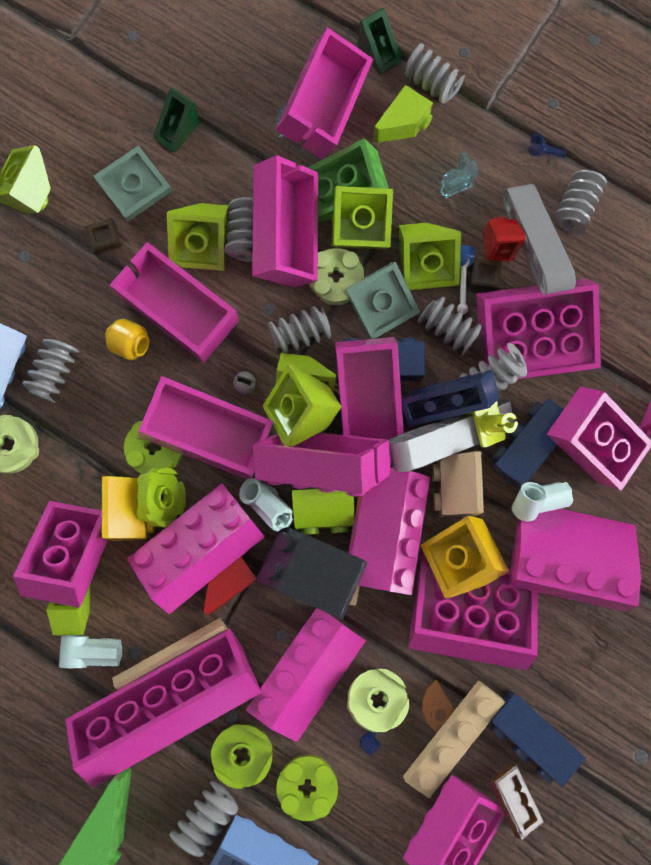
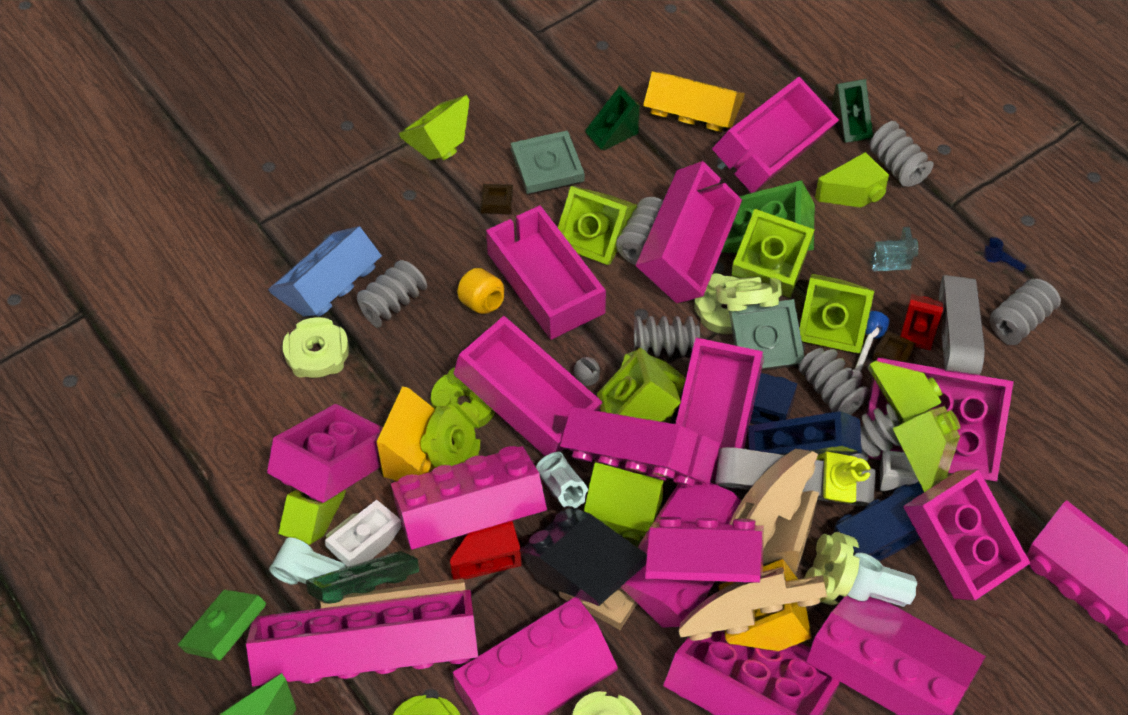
camera: 25 degrees right, 25 degrees down
none -> bright green plate [178,590,266,661]
none -> clear green plate [306,551,419,604]
none -> white slope [325,500,401,569]
none -> yellow slope [643,71,745,132]
none -> dark pink slope [645,517,764,583]
none -> tan slope [679,567,827,641]
none -> yellowish green plate [716,277,782,311]
none -> tan slope [729,449,818,550]
none -> yellowish green plate [805,532,860,606]
none -> lime slope [868,361,942,424]
none -> white slope [880,451,918,491]
none -> lime slope [893,406,960,492]

